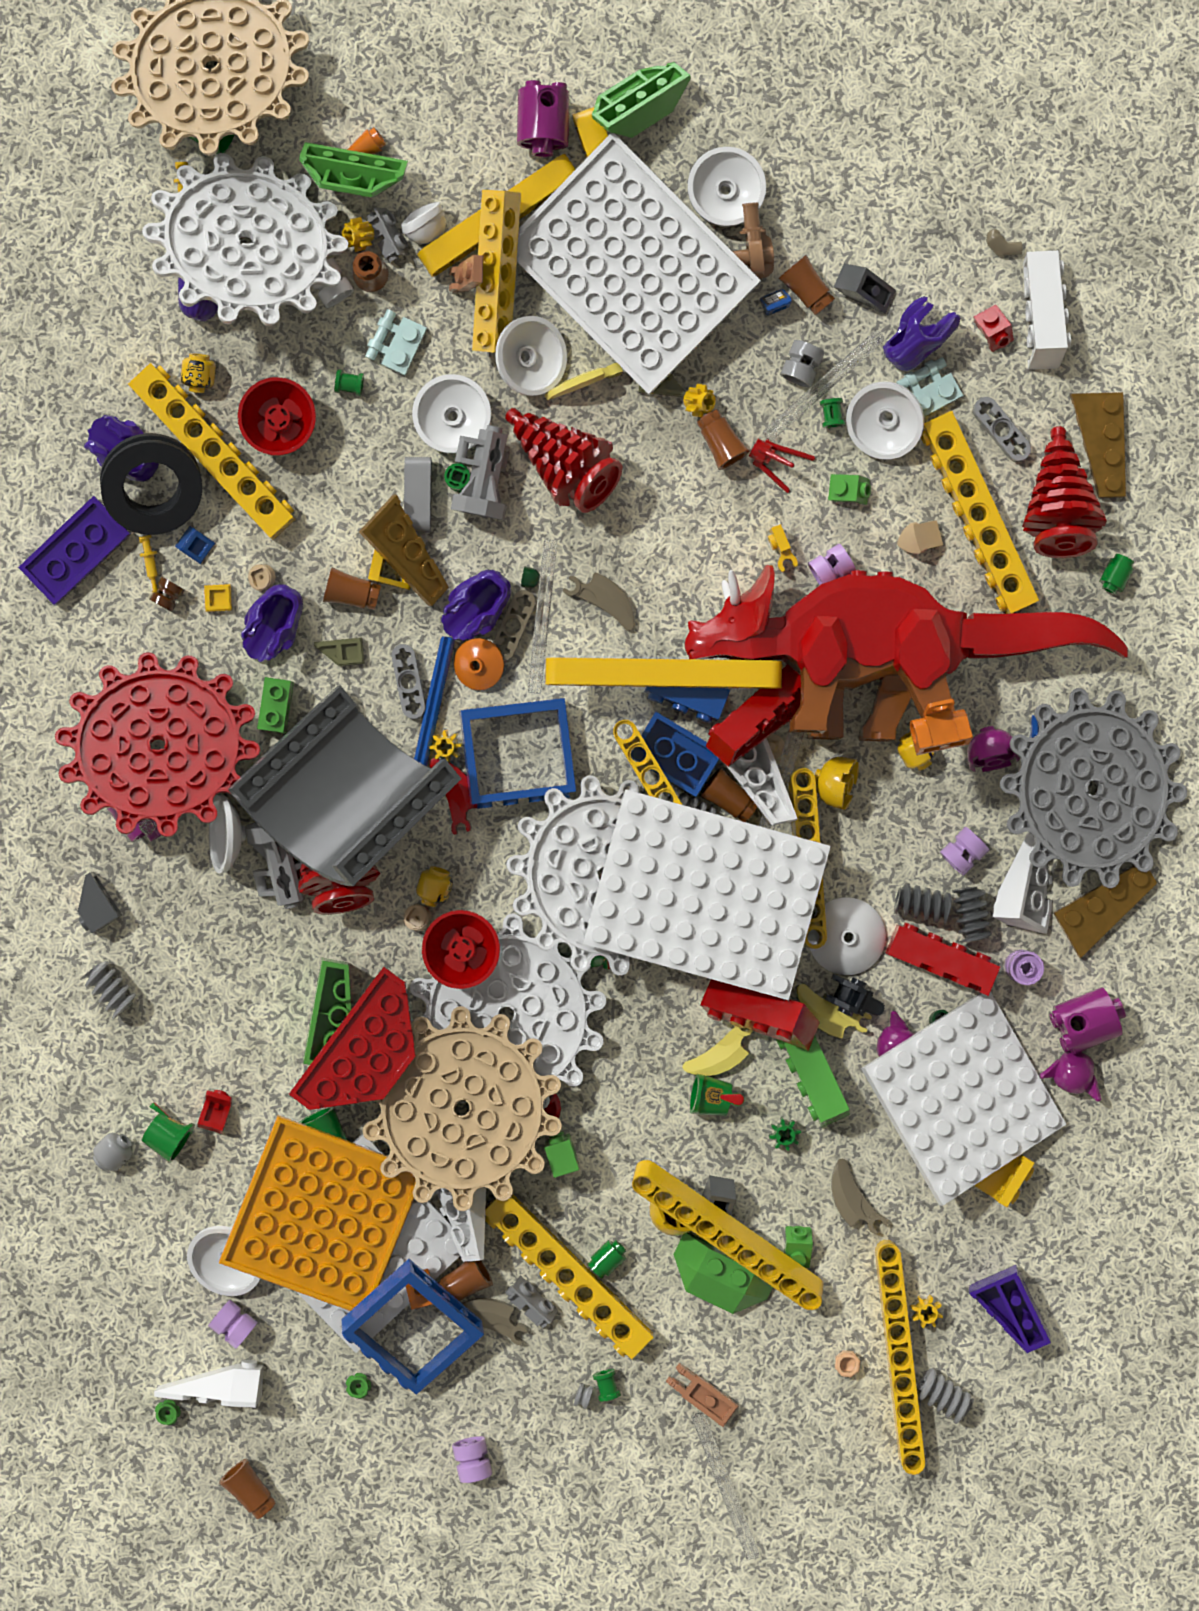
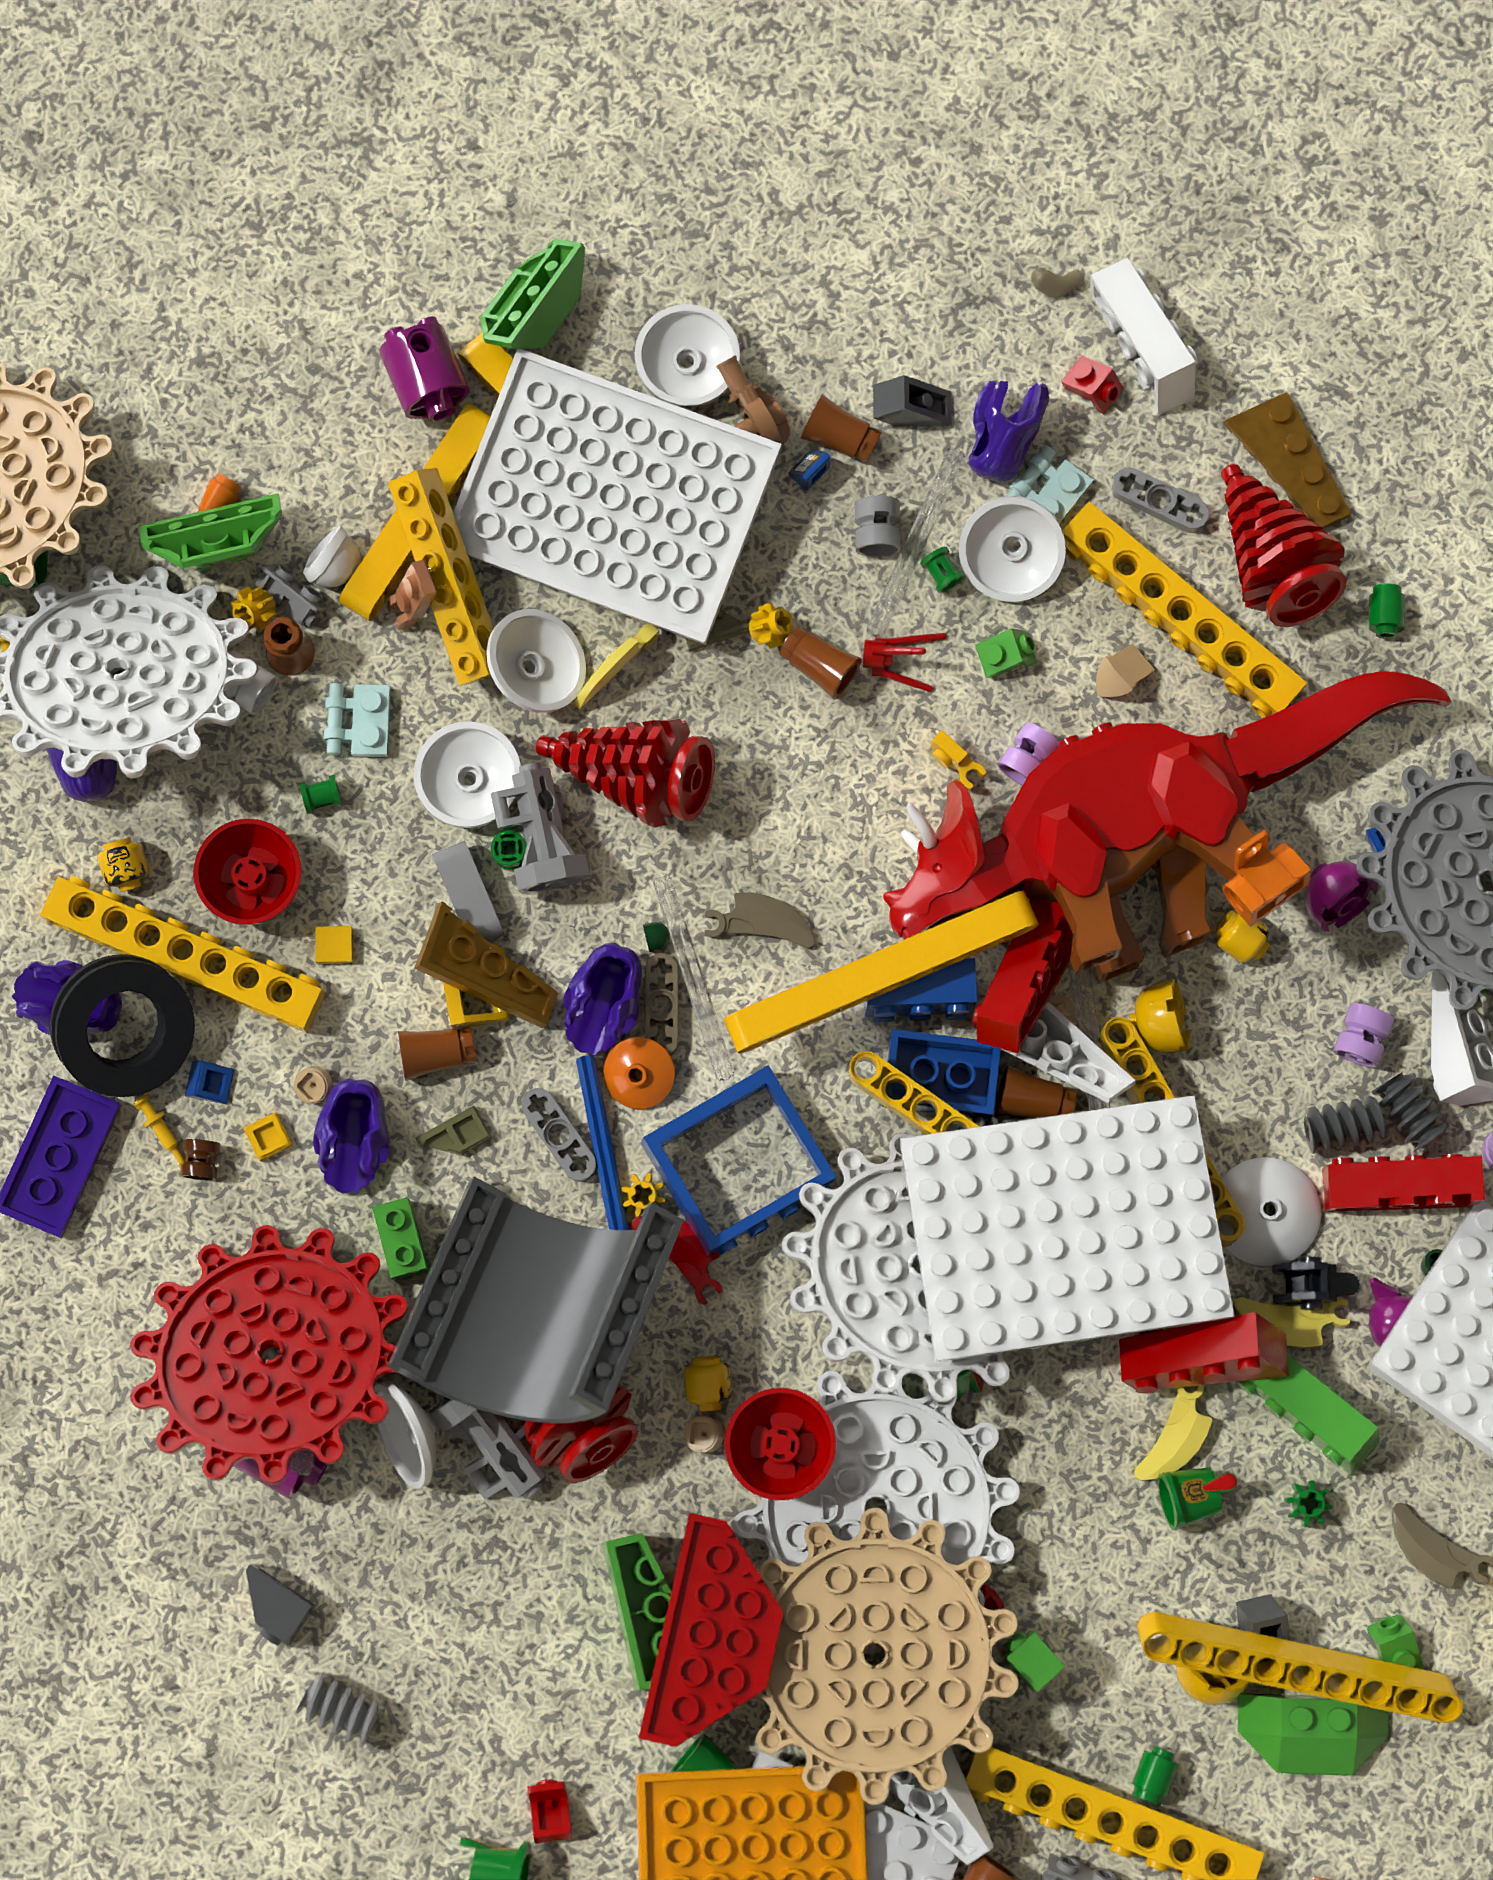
camera: 20 degrees left, 10 degrees down
none -> yellow tile [315,926,353,964]

